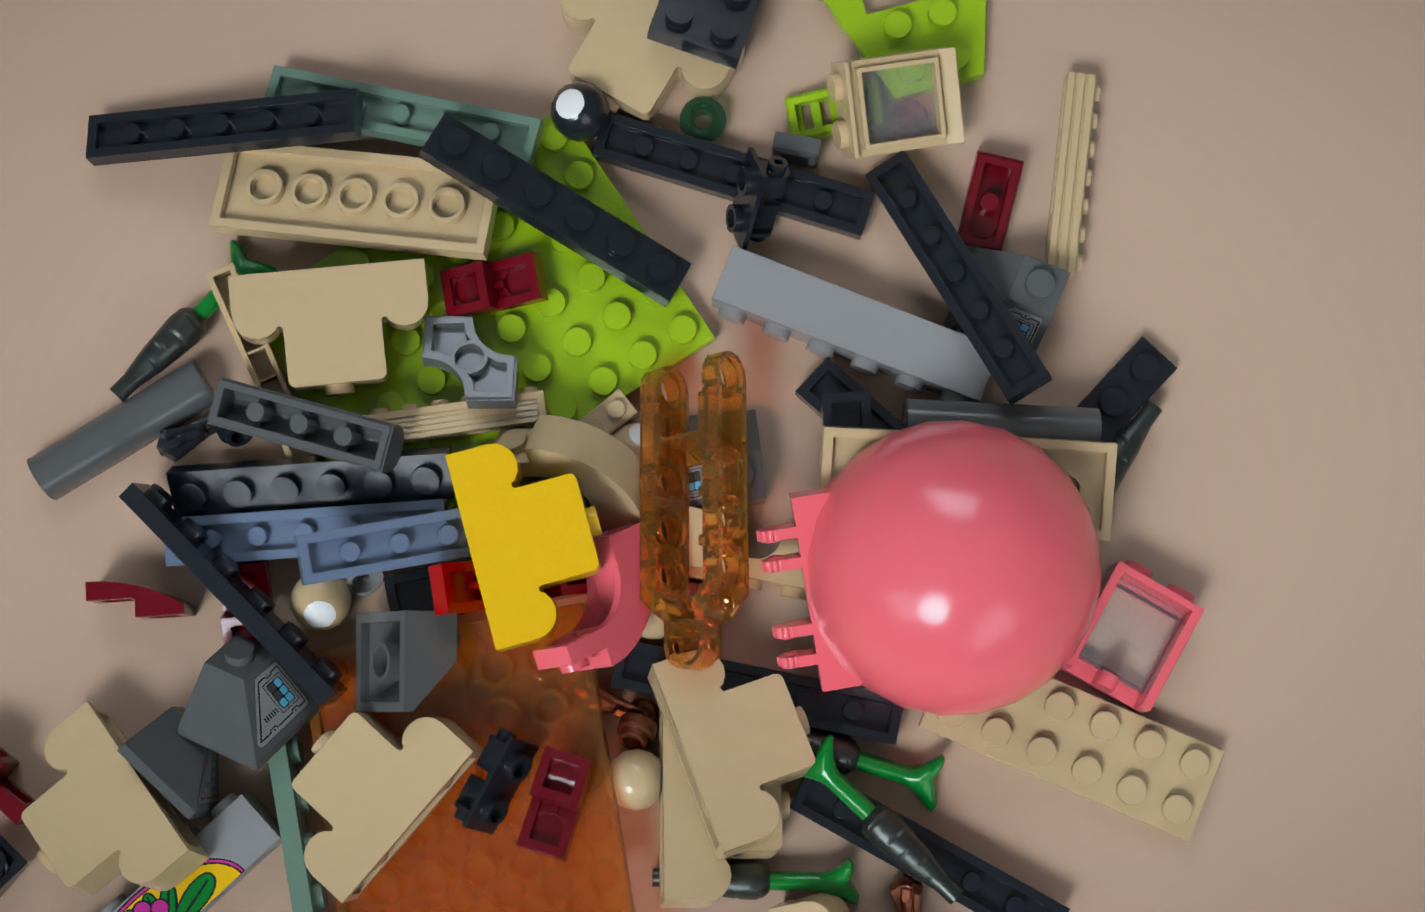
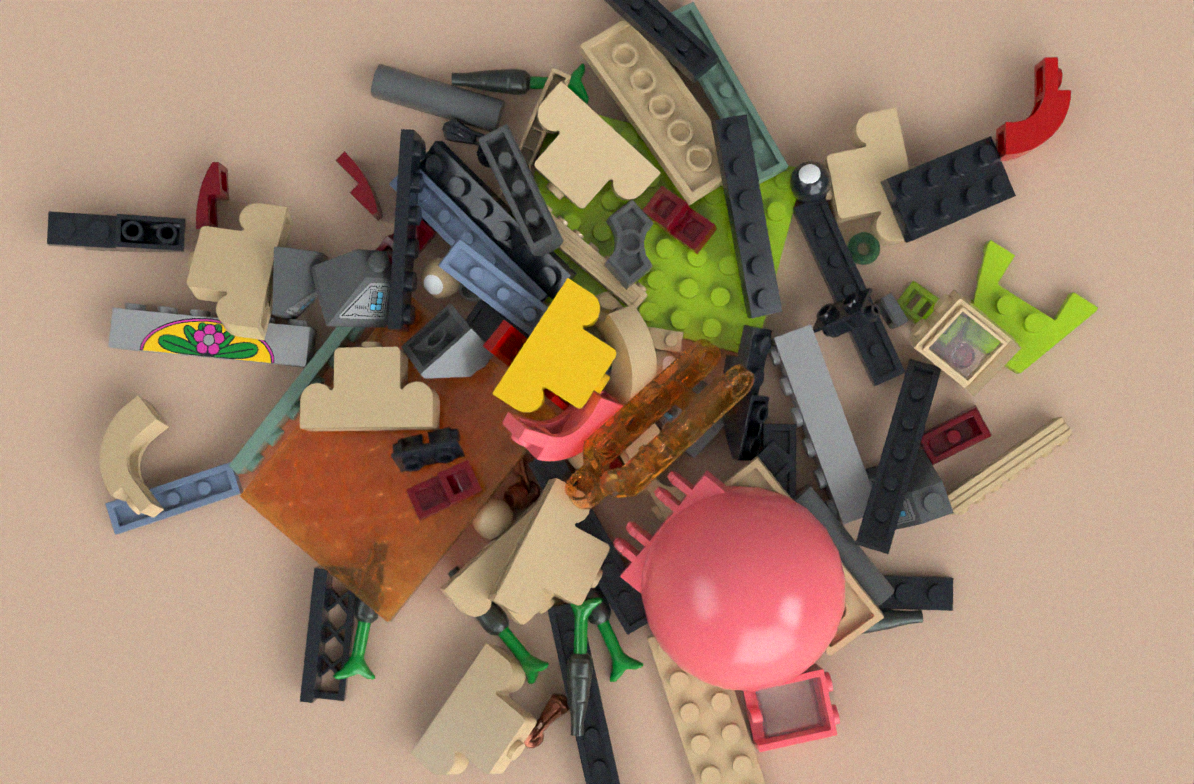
camera: 50 degrees right, 5 degrees up
none -> black slope [722,325,772,461]

